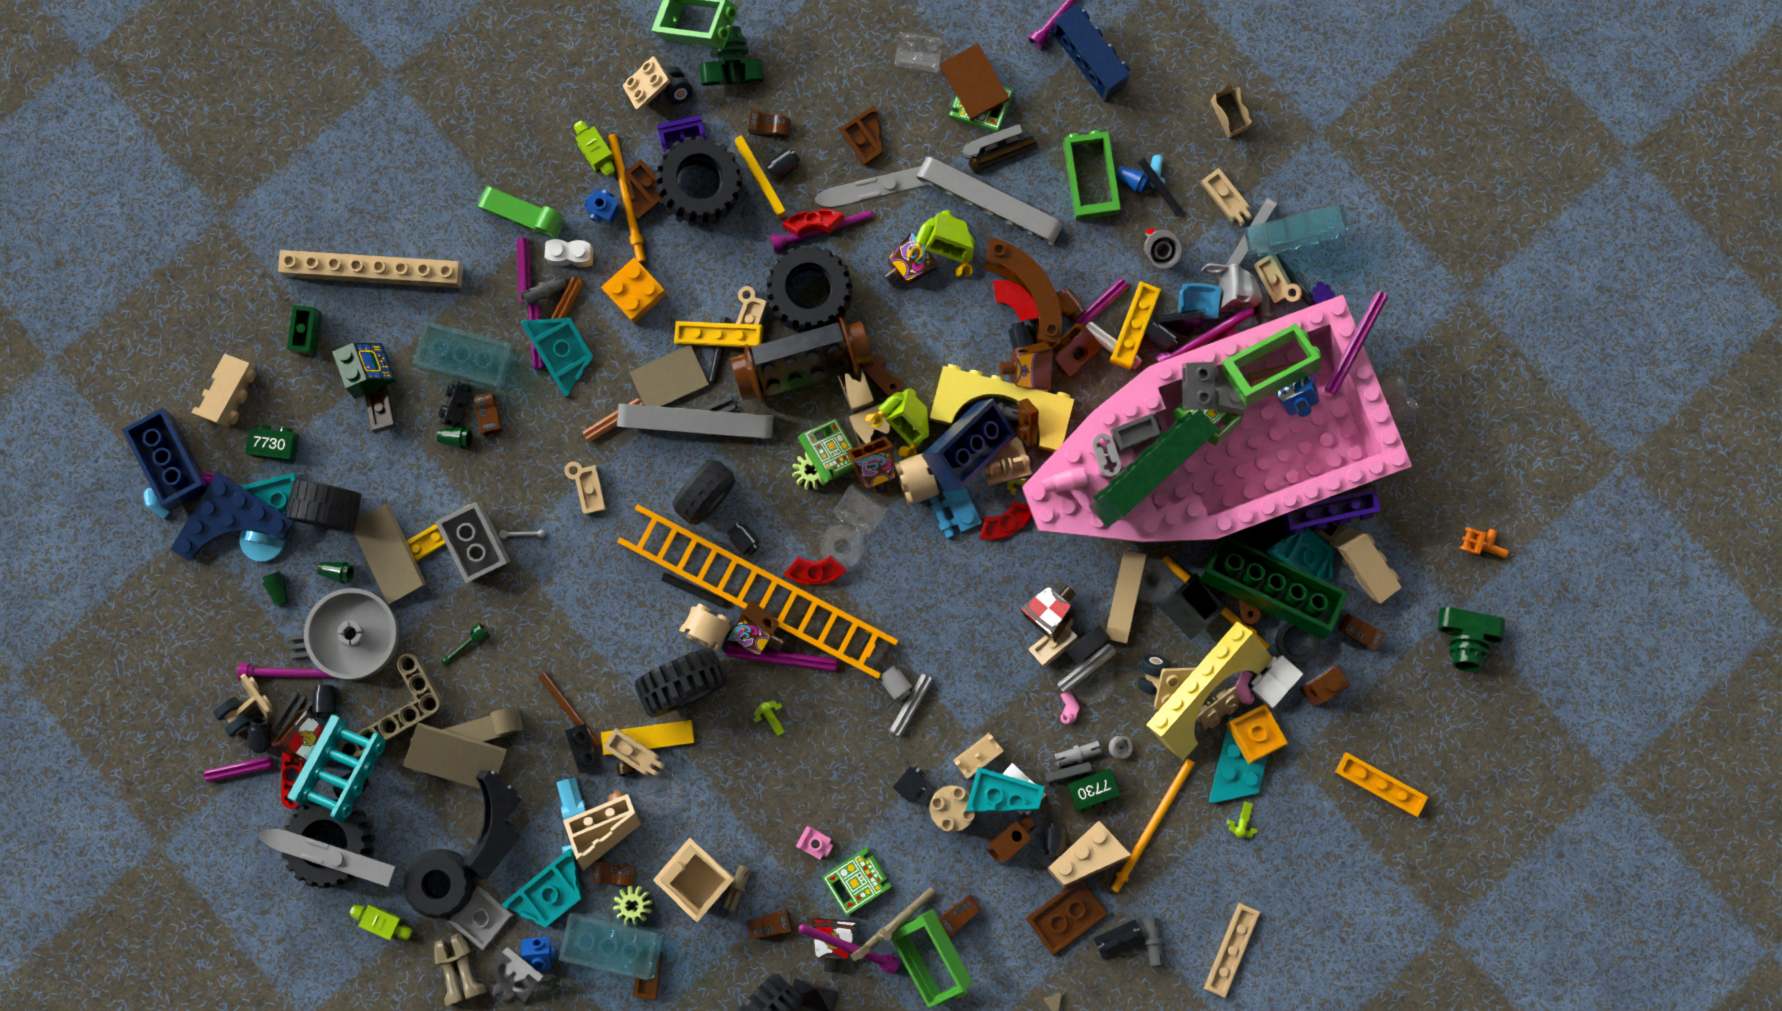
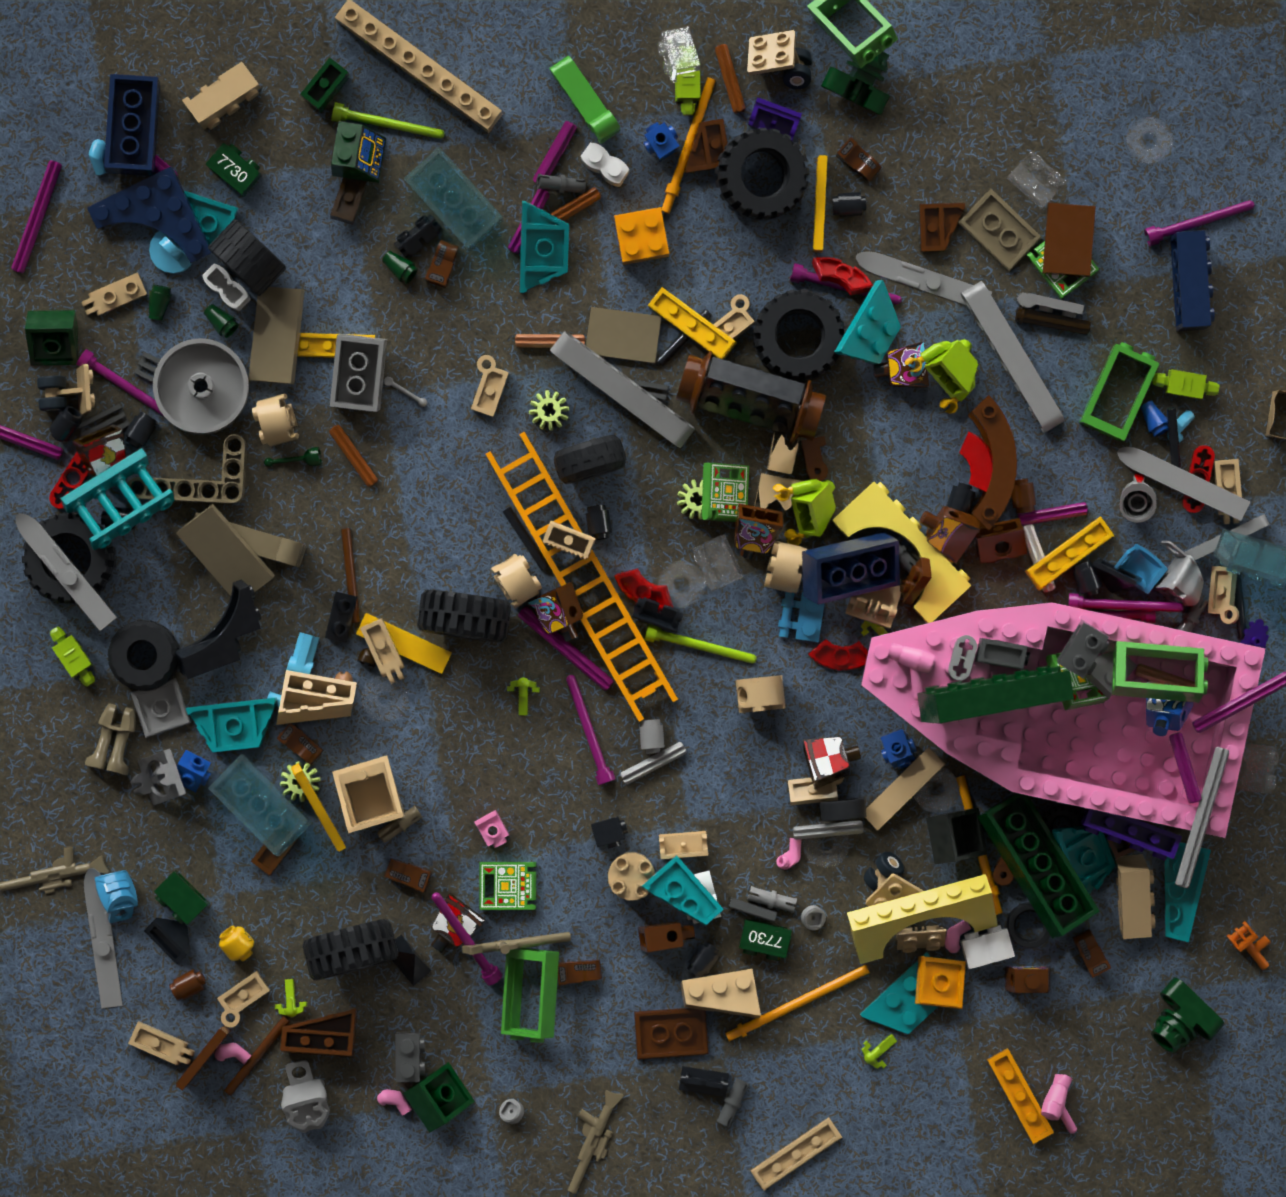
camera: 30 degrees right, 5 degrees up
none -> magenta axle [11,160,62,273]
none -> dark green slope [25,310,78,366]
none -> tan hinge [81,272,148,316]
none -> white brick [202,264,251,311]
none -> tan brick [252,393,299,447]
none -> yellow tile [291,763,346,852]
none -> dark orange axle [329,425,378,487]
none -> lime piece [331,102,445,139]
none -> yellowish green gear [529,390,569,431]
none -> tan brick [543,521,596,560]
none -> magenta piece [566,675,616,785]
none -> black hinge [632,597,683,633]
none -> lime piece [644,623,757,664]
none -> clear bracket [657,27,700,83]
none -> dark orange axle [715,44,746,113]
none -> tan brick [736,675,786,713]
none -> teal wing [834,280,901,364]
none -> blue brick [881,729,917,769]
none -> dark tan tile [958,189,1042,272]
none -> bright pink piece [1041,1074,1077,1134]
none -> light grey piece [1117,447,1250,521]
none -> lime piece [1152,369,1220,399]
none -> teal wing [1165,842,1211,942]
none -> magenta axle [1169,732,1202,803]
none -> light grey axle [1175,747,1229,888]
none -> red beam [1182,445,1215,513]

